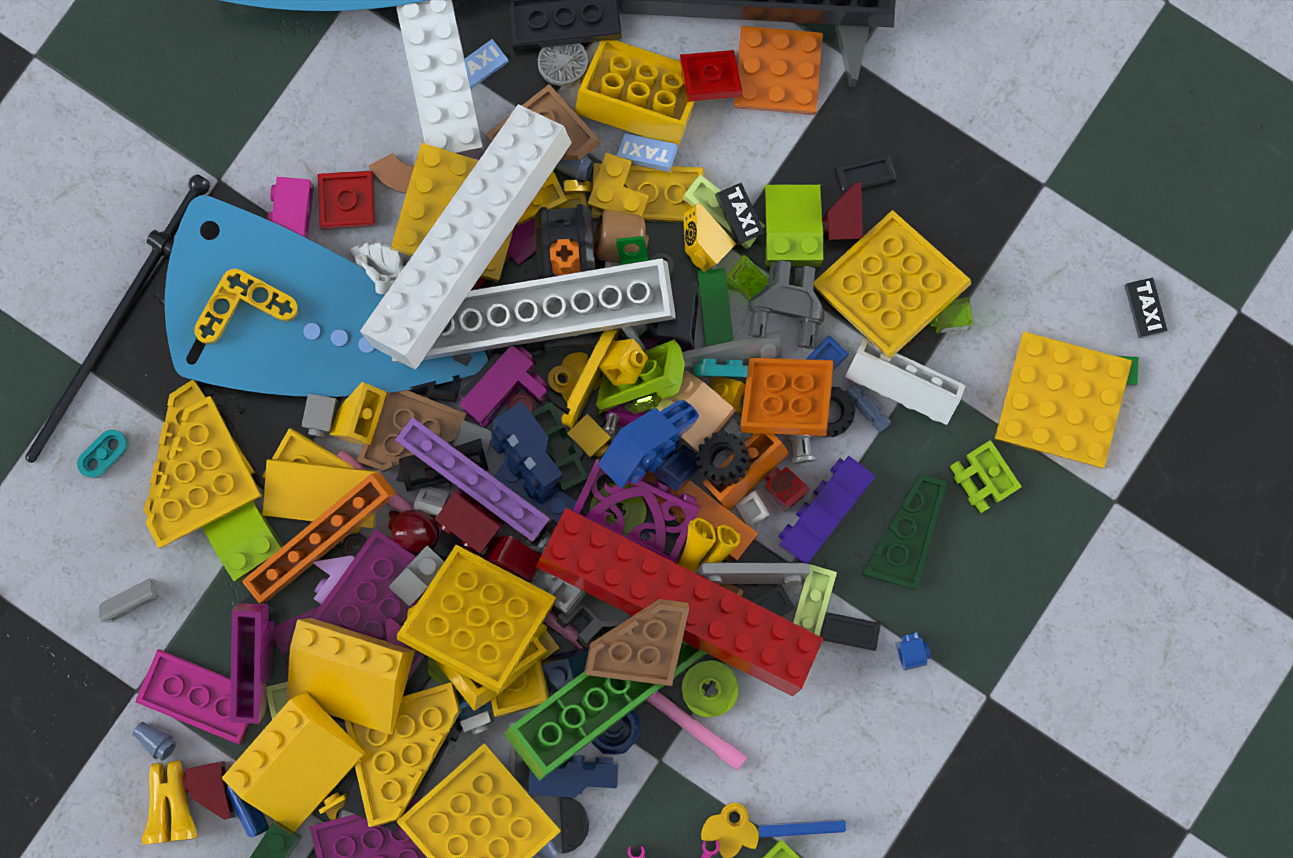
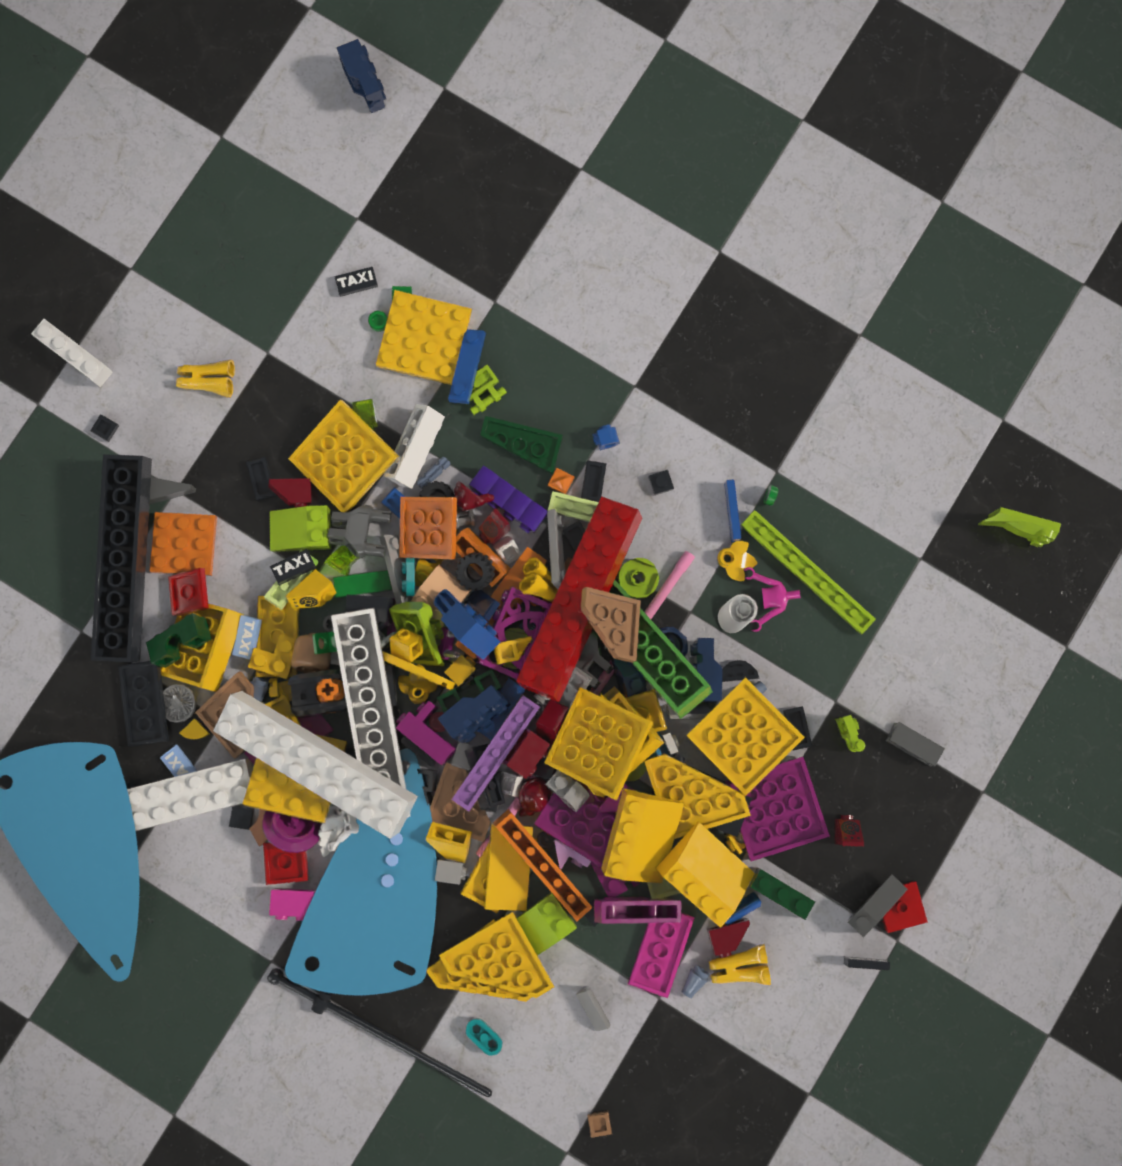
camera: 95 degrees left, 0 degrees up
yellow beam [194,269,299,345] -> none
none -> dark green arch [146,613,212,668]
none -> yellow piece [176,360,235,398]
none -> yellow tile [180,719,210,739]
none -> black tile [229,806,254,830]
none -> magenta piece [262,811,322,853]
none -> green tile [368,311,388,332]
none -> blue plate [448,329,486,404]
none -> dark red hat [454,481,494,511]
none -> yellow tile [494,636,532,664]
none -> orange tile [548,468,575,494]
none -> black plate [648,470,674,496]
none -> white cap [718,594,758,633]

